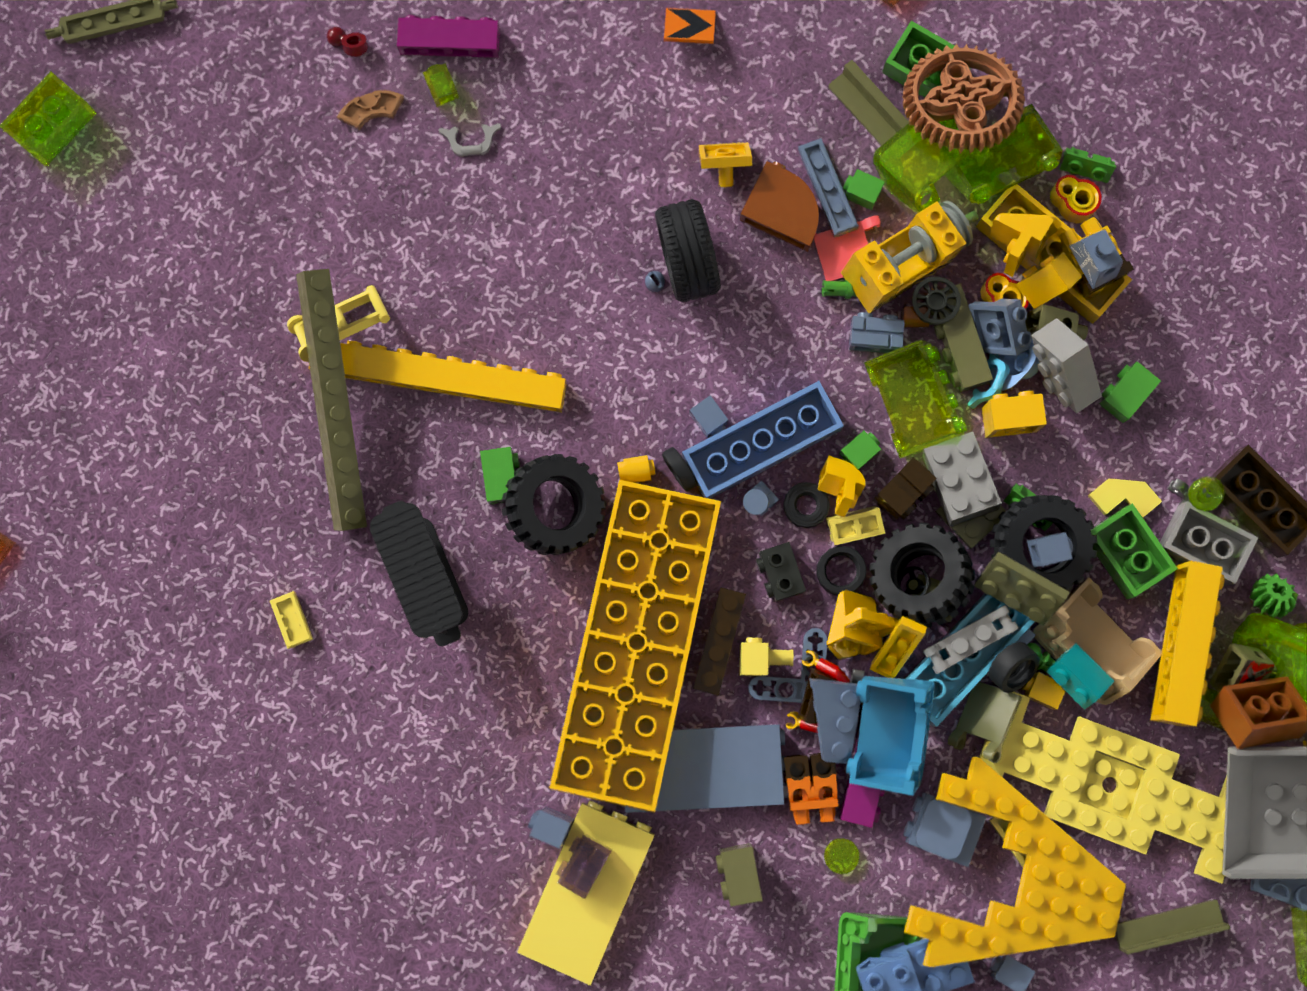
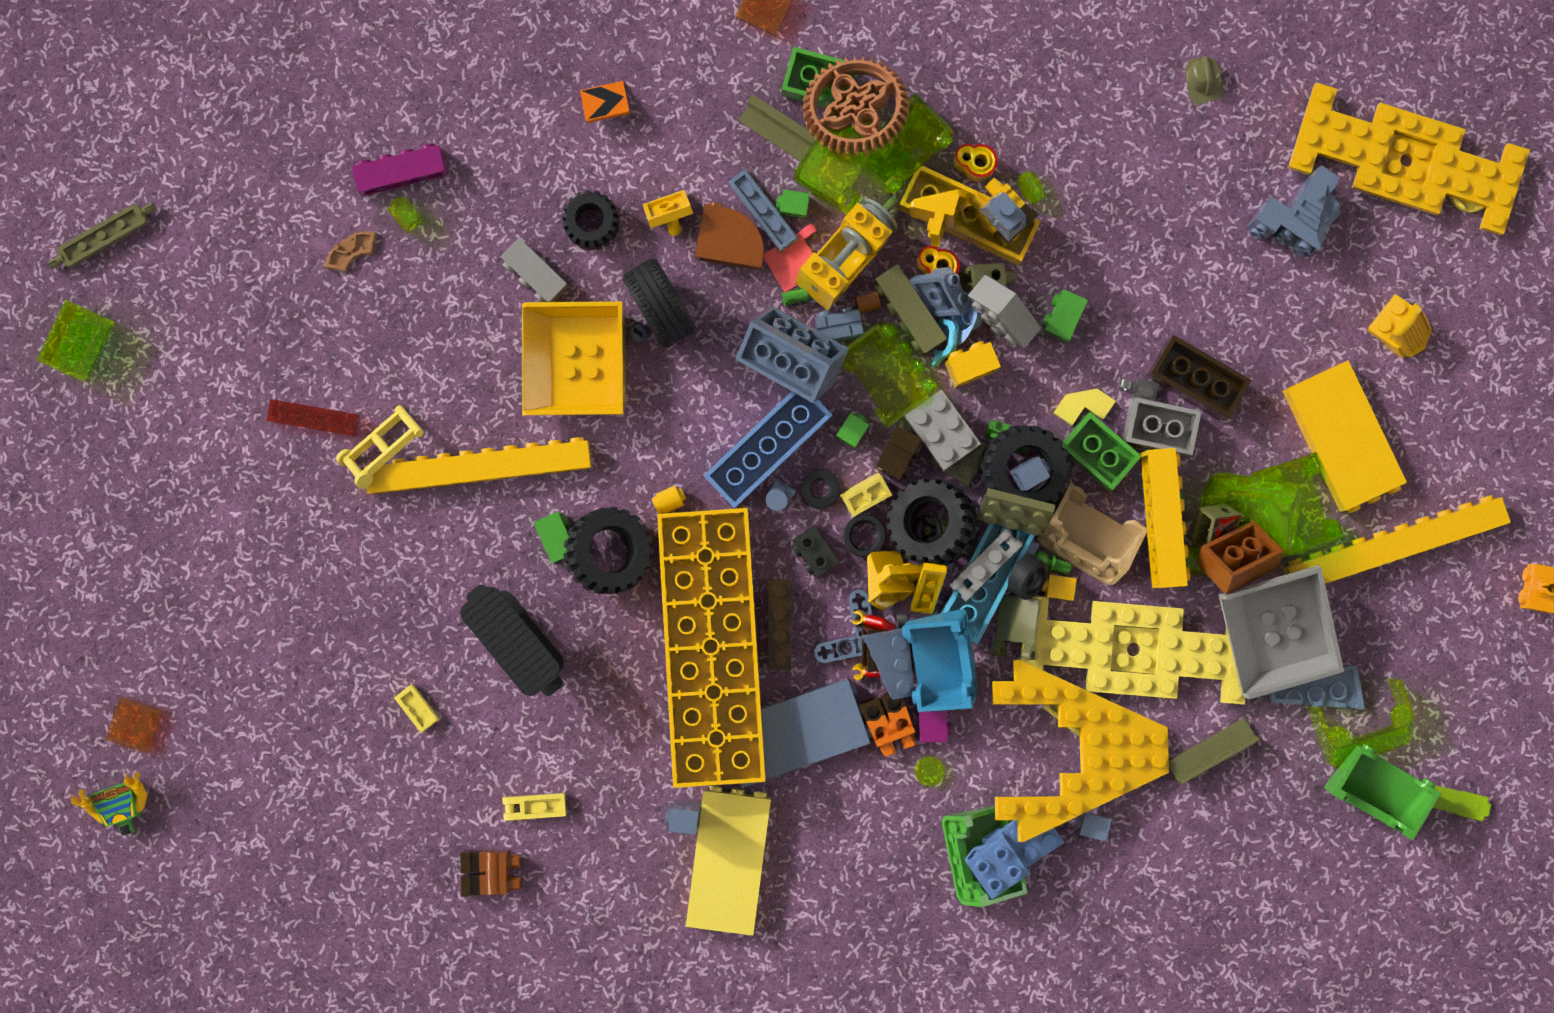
camera: 15 degrees left, 5 degrees up
olive brick [296,269,367,531] -> none
dark red plate [327,27,368,57] -> none
light grey helmet [439,123,501,157] -> none
brick [556,834,612,898] -> none
black tyre [662,447,697,492] -> none
sand blue brick [689,395,728,438] -> none
olive brick [715,843,762,907] -> none
light yellow brick [739,638,794,676] -> none
yellow brick [818,456,866,517] -> none
sand blue brick [903,792,986,867] -> none
pearl dark grey wheel [912,277,961,325] -> none
yellow brick [1016,252,1082,309] -> none
teal brick [1046,643,1114,710] -> none
bright green hinge [1060,147,1116,183] -> none
clear neon green head [1188,476,1225,511] -> none
bright green gear [1249,574,1298,619] -> none
none -> clear red plate [266,399,360,437]
none -> dark orange hips [460,850,522,897]
none -> light grey brick [500,238,569,302]
none -> light yellow plate [502,793,567,820]
none -> yellow piece [522,301,626,416]
none -> black tyre [562,190,620,250]
none -> sand blue brick [735,306,849,403]
none -> clear neon green brick [1016,170,1046,205]

